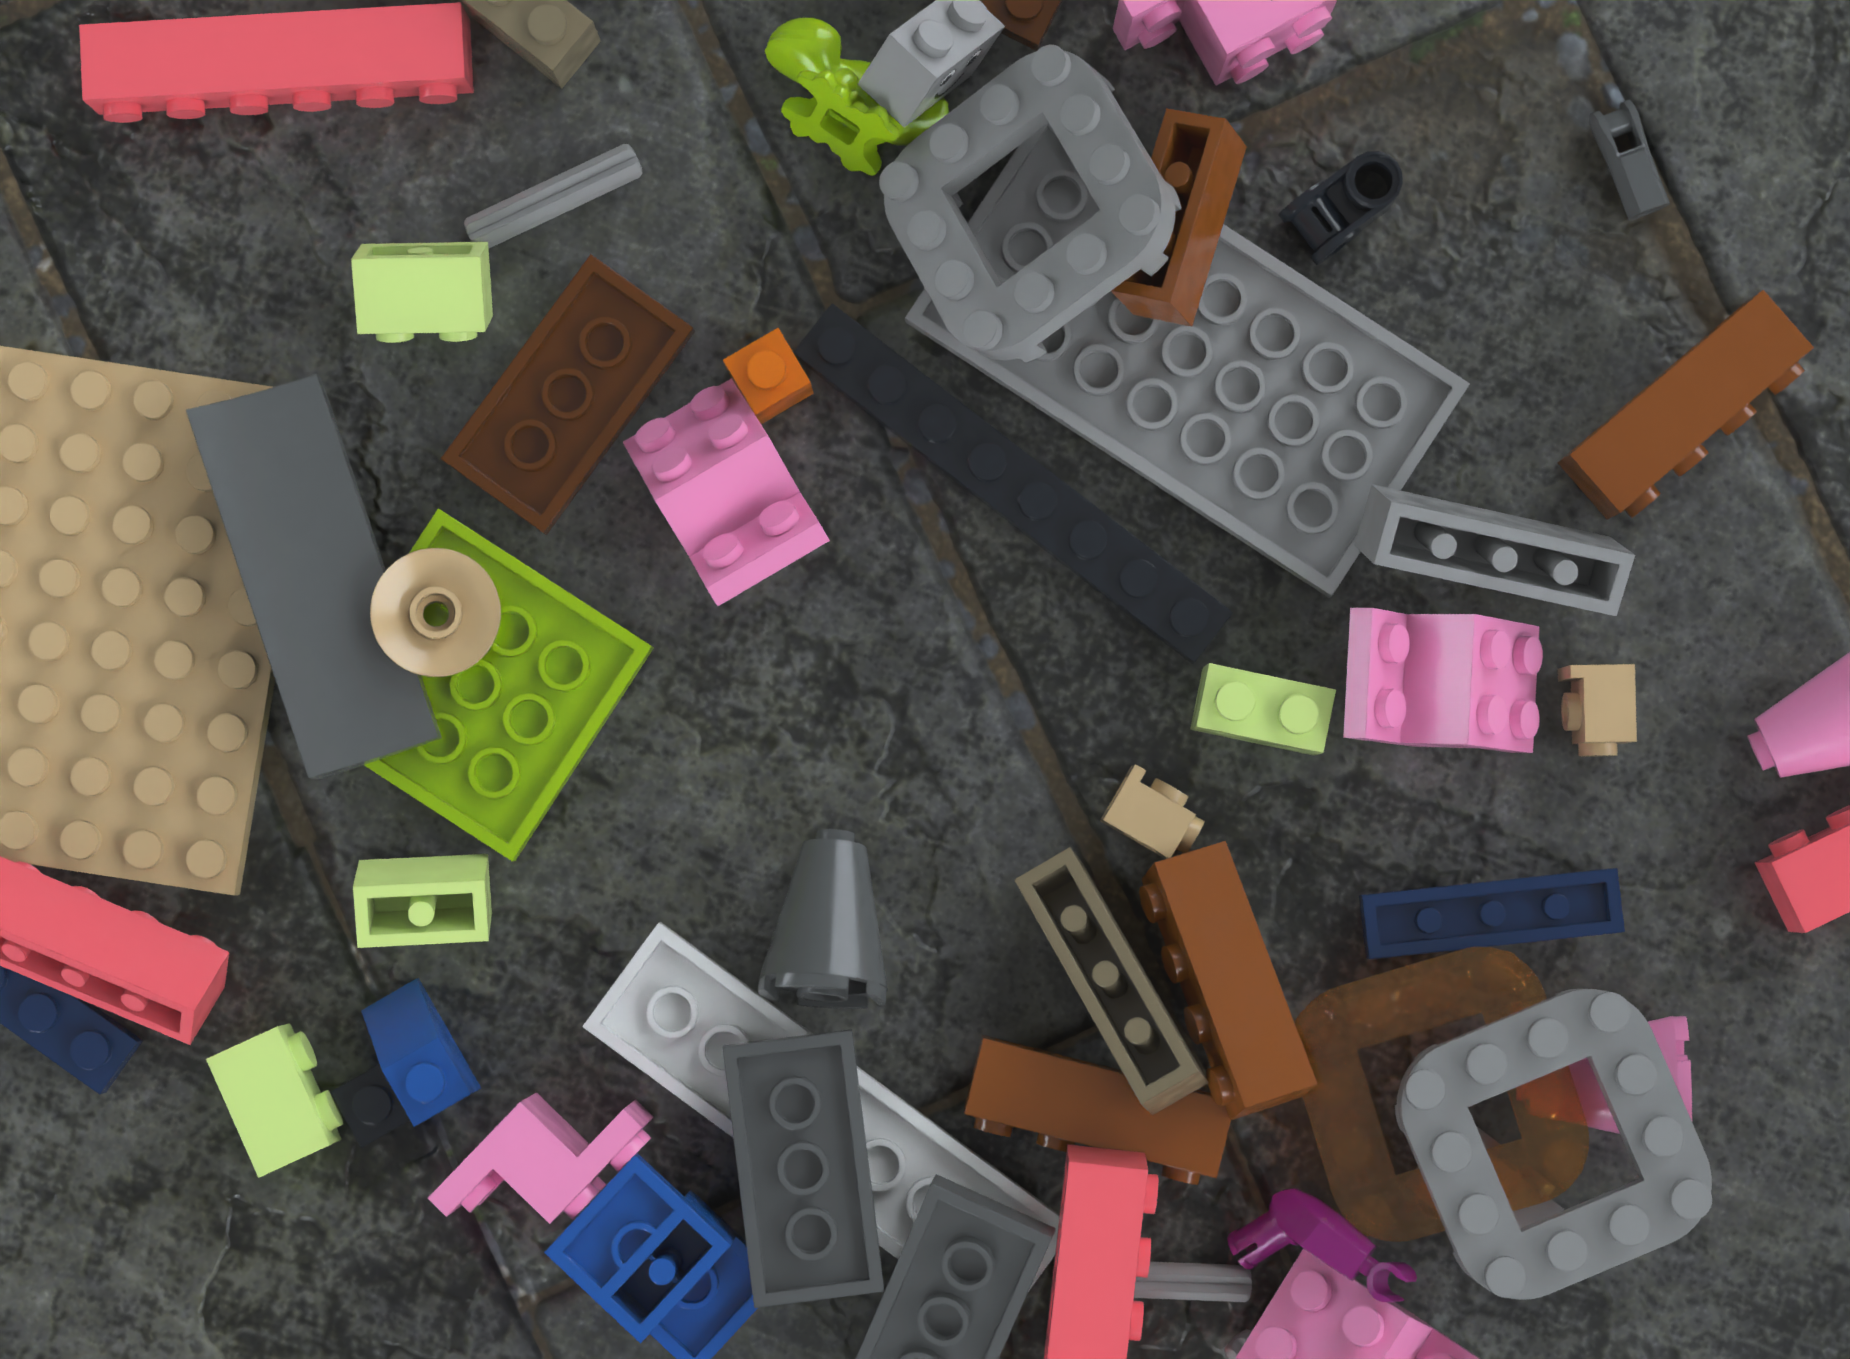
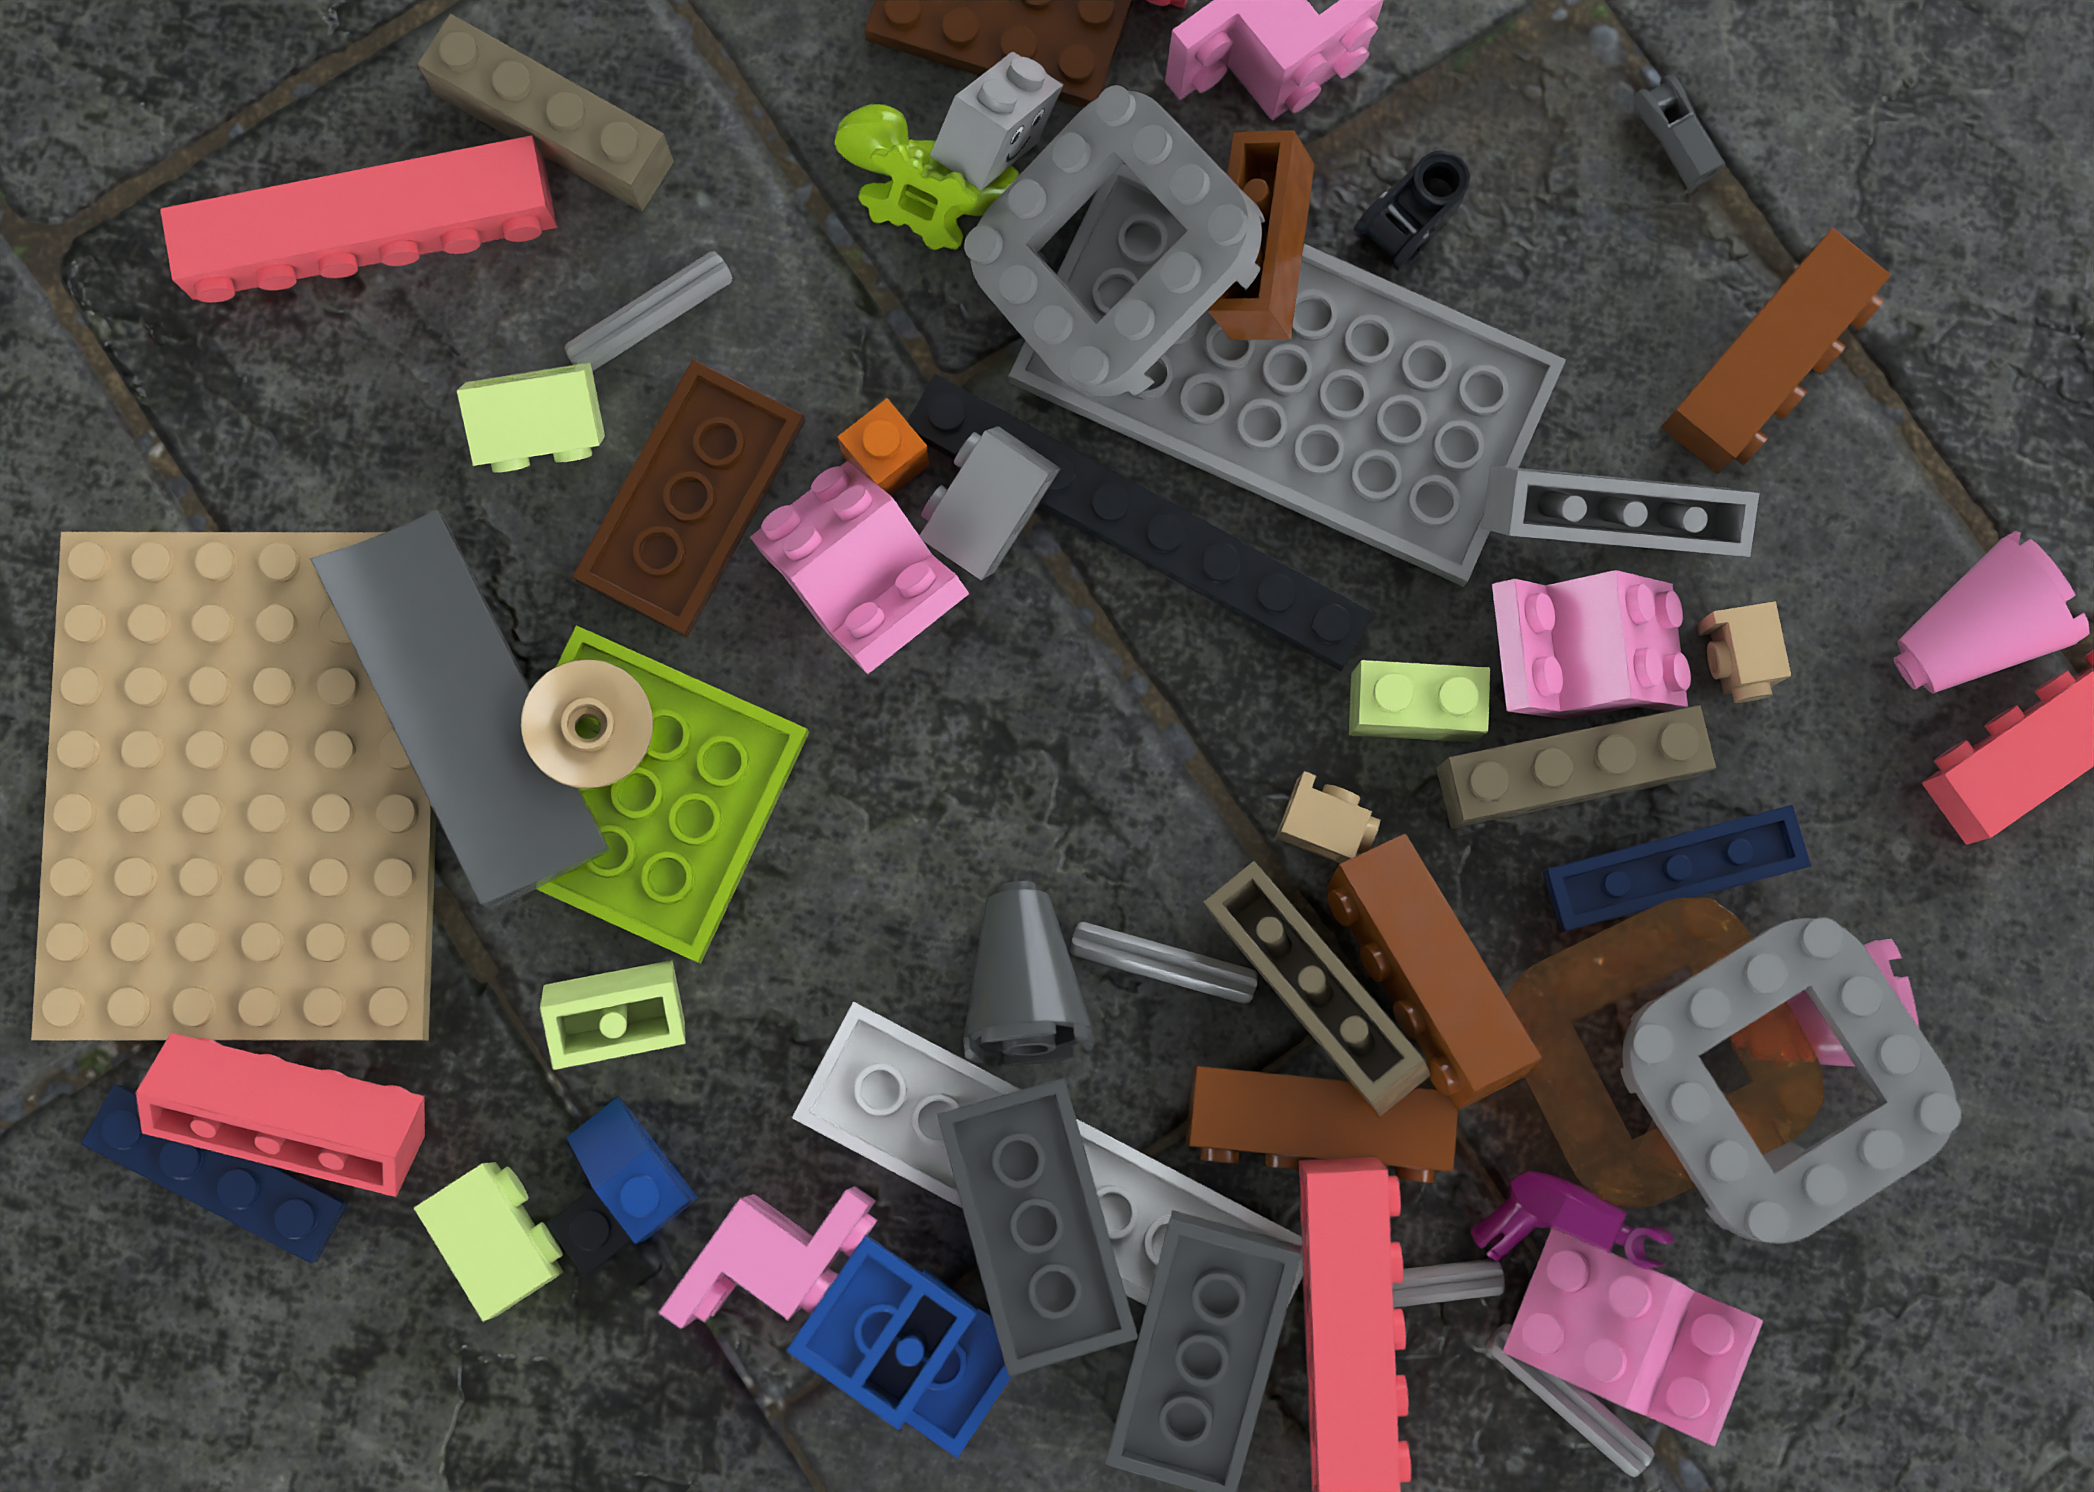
camera: 15 degrees left, 5 degrees down
none -> light grey brick [919,426,1061,580]
none -> light grey axle [1070,922,1258,1004]
none -> dark tan brick [1436,705,1716,829]

